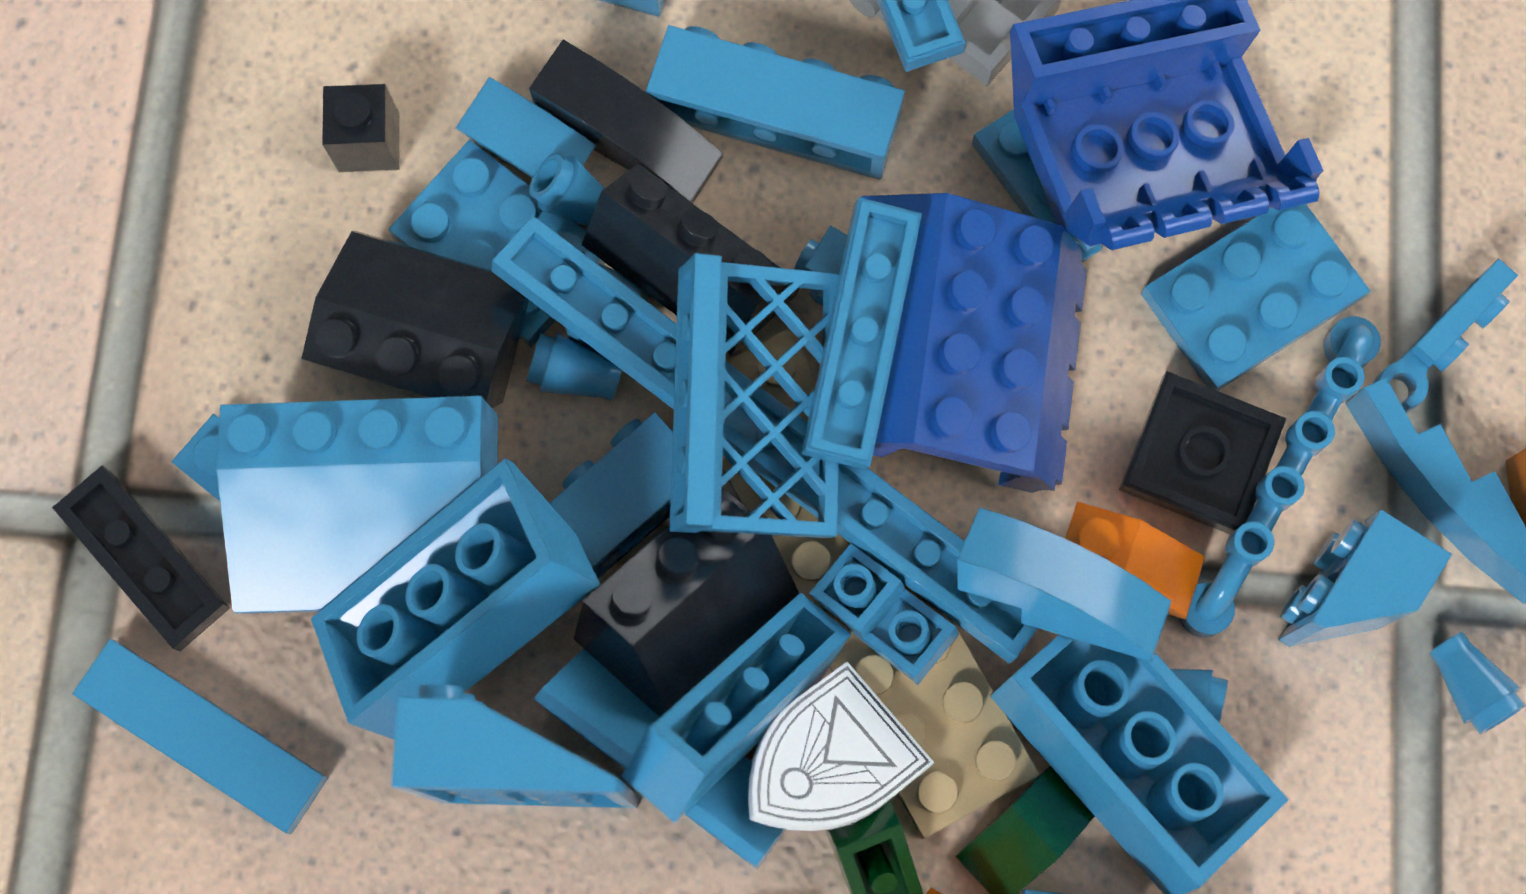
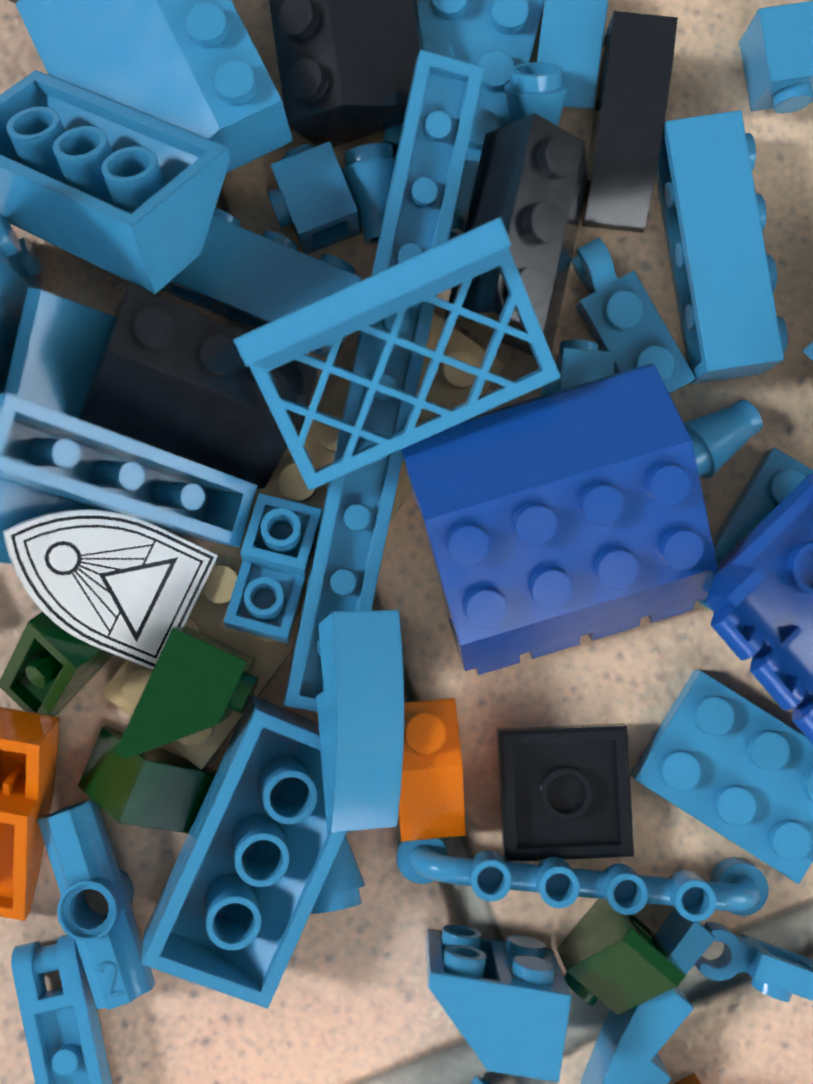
camera: 65 degrees right, 10 degrees up
dark azure tile [801,197,922,470] -> none
none -> dark green slope [115,626,259,759]
none -> dark azure brick [267,141,361,254]
none -> dark green slope [557,899,686,1015]
none -> dark azure plate [571,237,696,394]
none -> dark azure cone [683,399,763,479]

